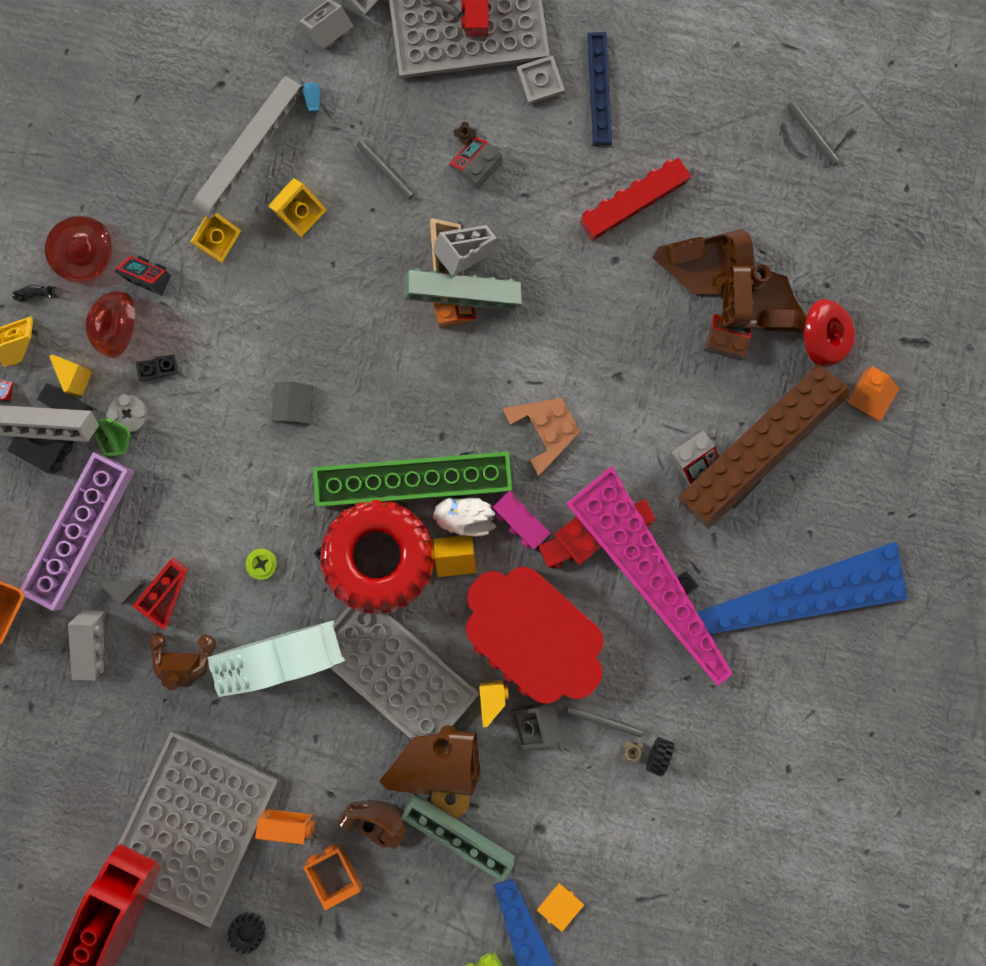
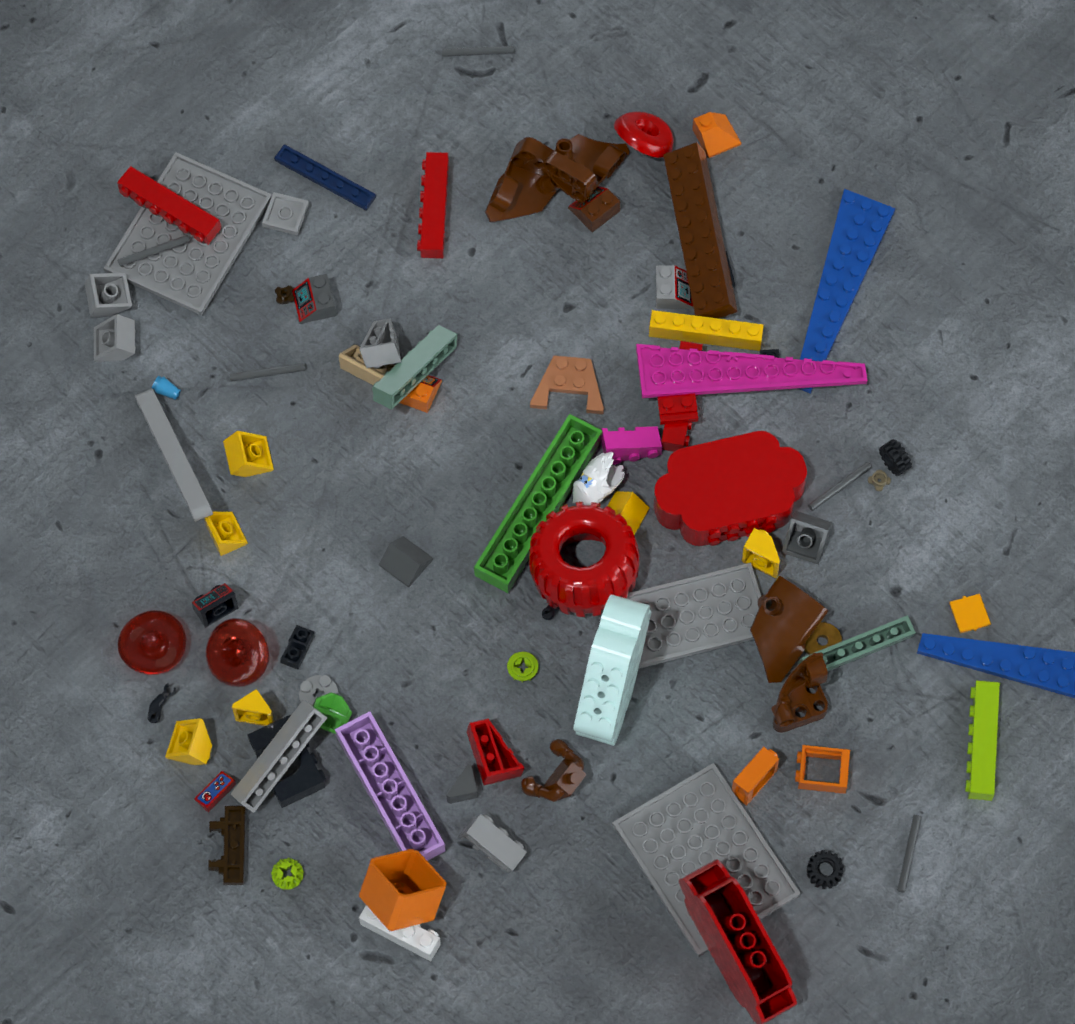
camera: 55 degrees left, 20 degrees down
none -> yellow brick [649,310,764,351]

